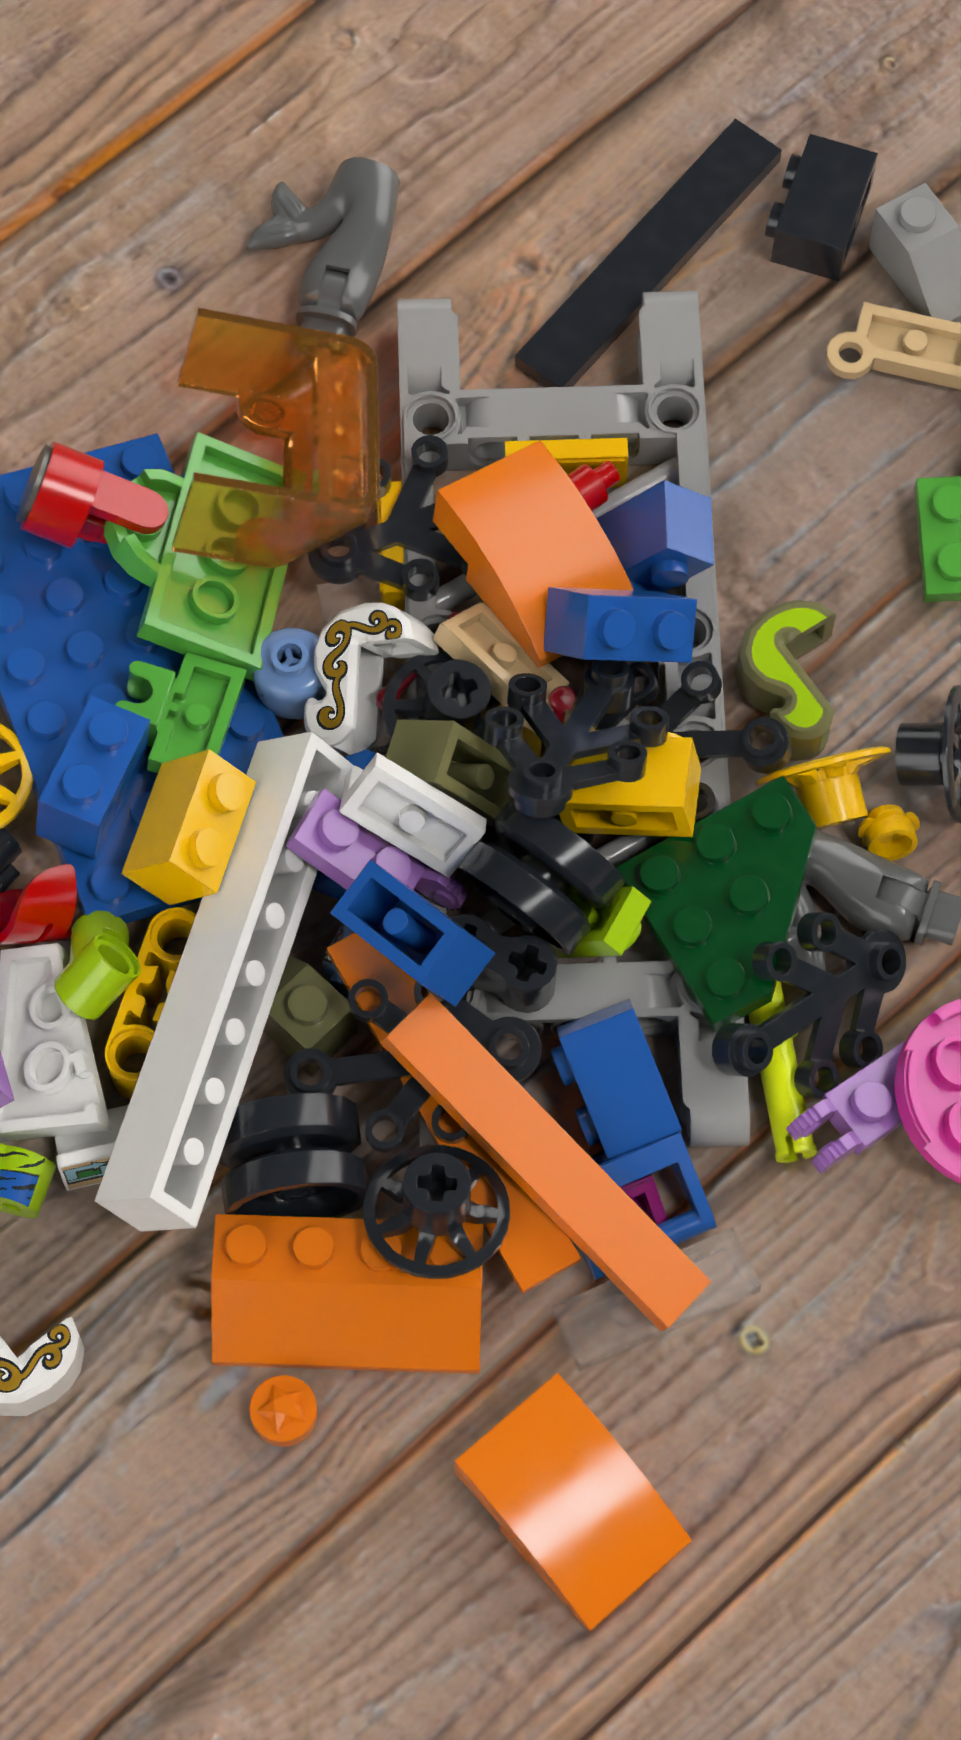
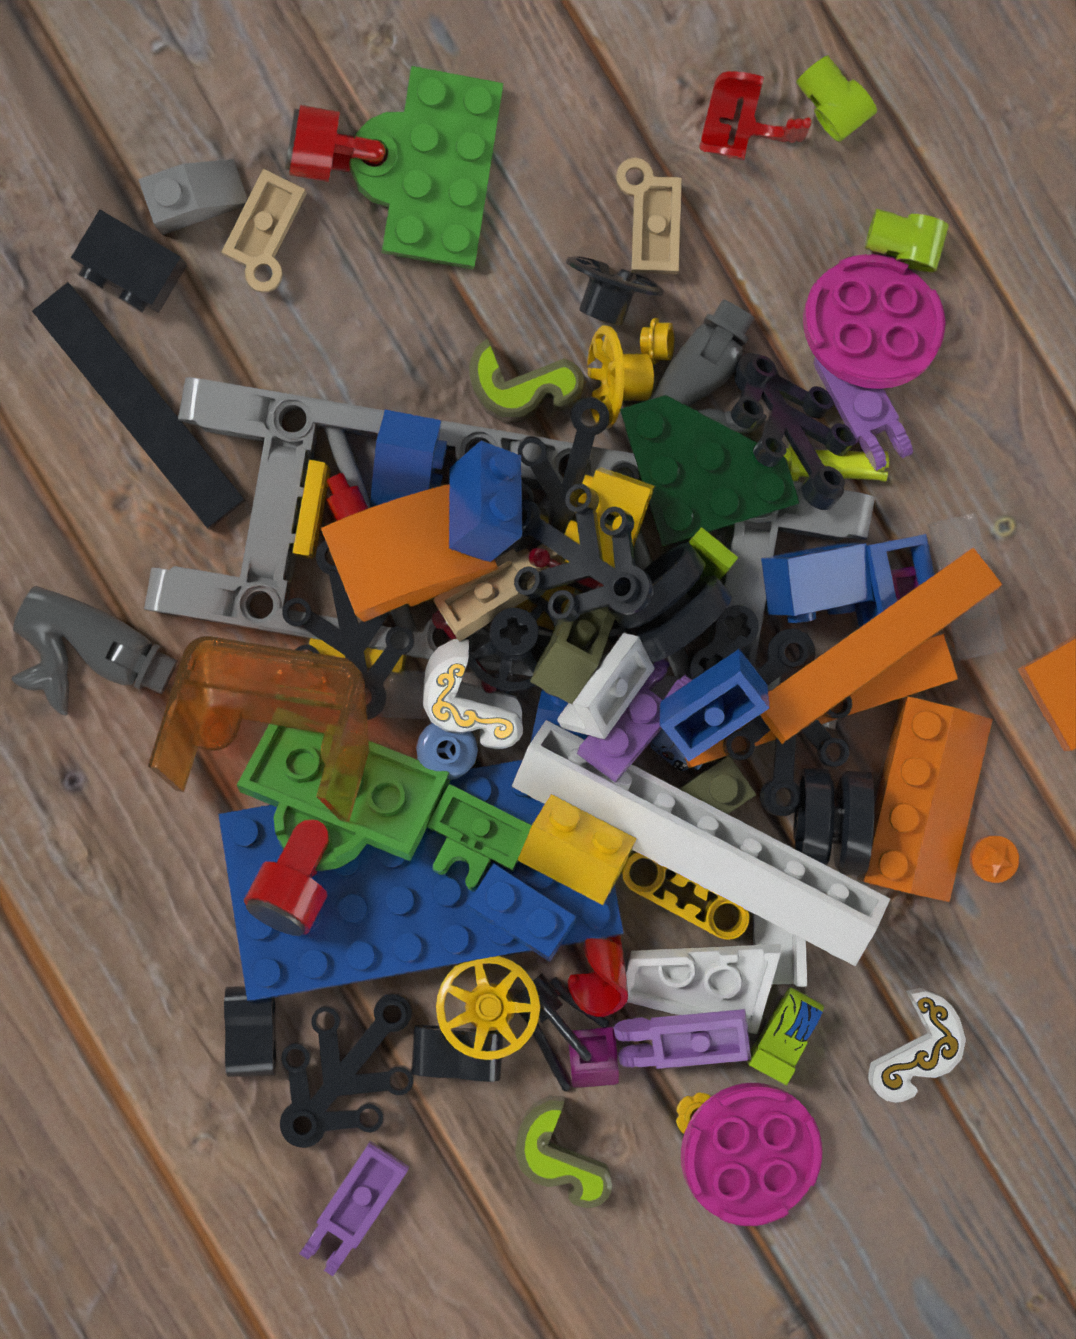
camera: 75 degrees left, 20 degrees up
lime piece [54,910,141,1020] -> none
black wheel [363,1145,510,1279] -> none

